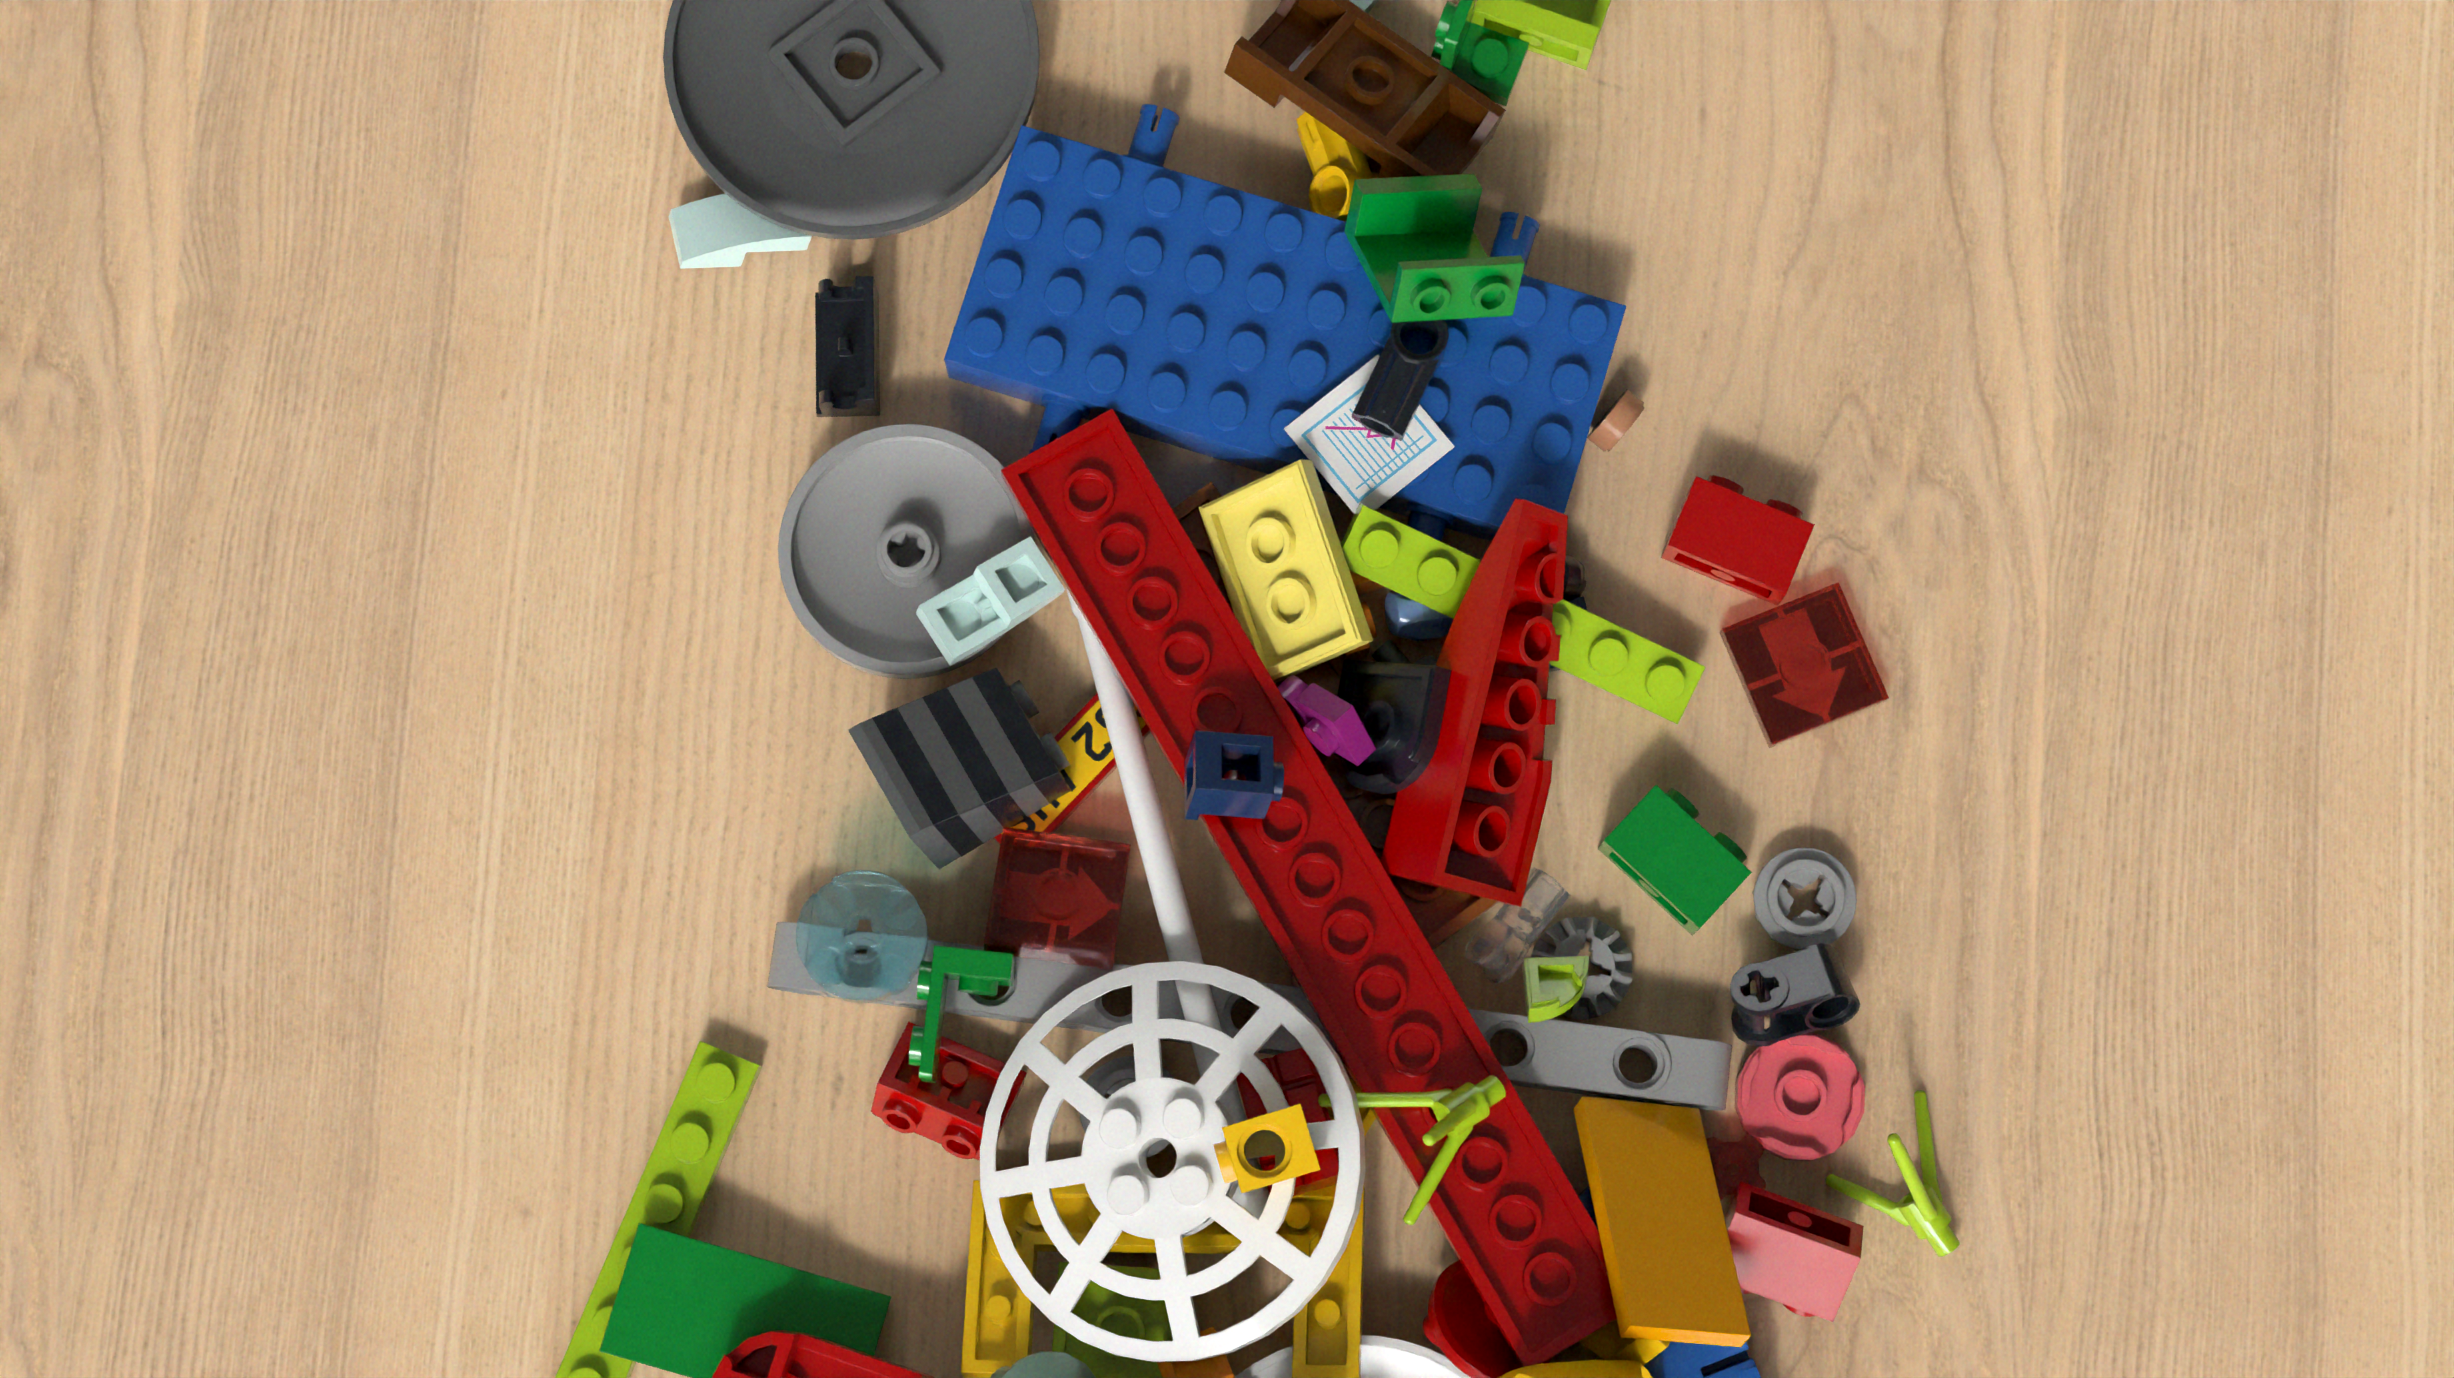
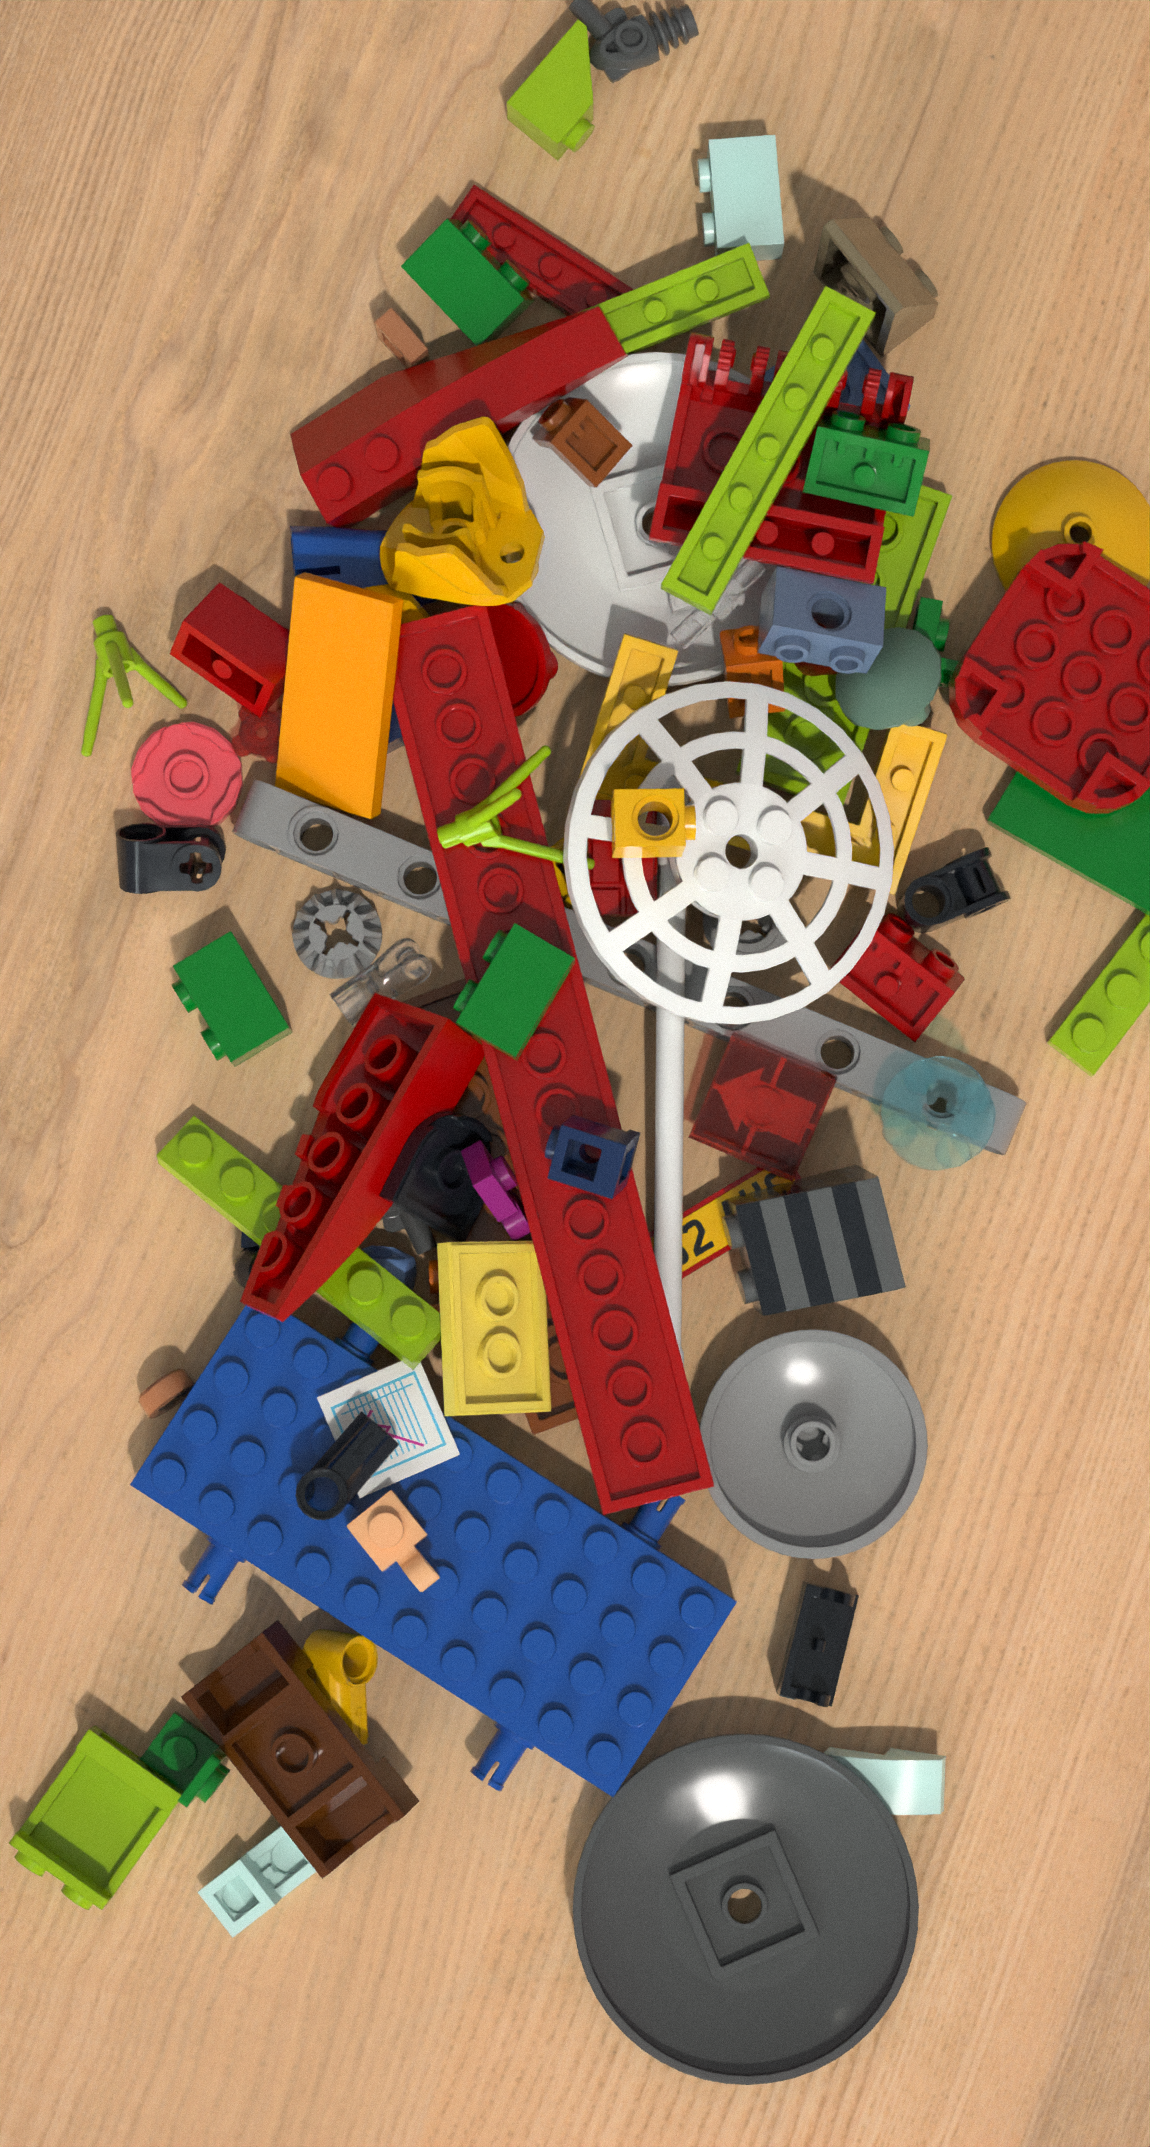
camera: 165 degrees left, 5 degrees up
green bracket [909,945,1016,1083] -> none
light aqua slope [916,536,1065,666] -> none
green panel [1344,174,1525,323] -> none
lime tile [1523,956,1589,1023] -> none
red brick [1661,475,1815,606] -> none
clear red tile [1719,582,1889,748] -> none
light grey gear [1752,848,1857,951] -> none
none -> light nougat plate [346,1490,441,1592]
none -> green brick [453,923,575,1061]
none -> black piece [897,847,1011,933]

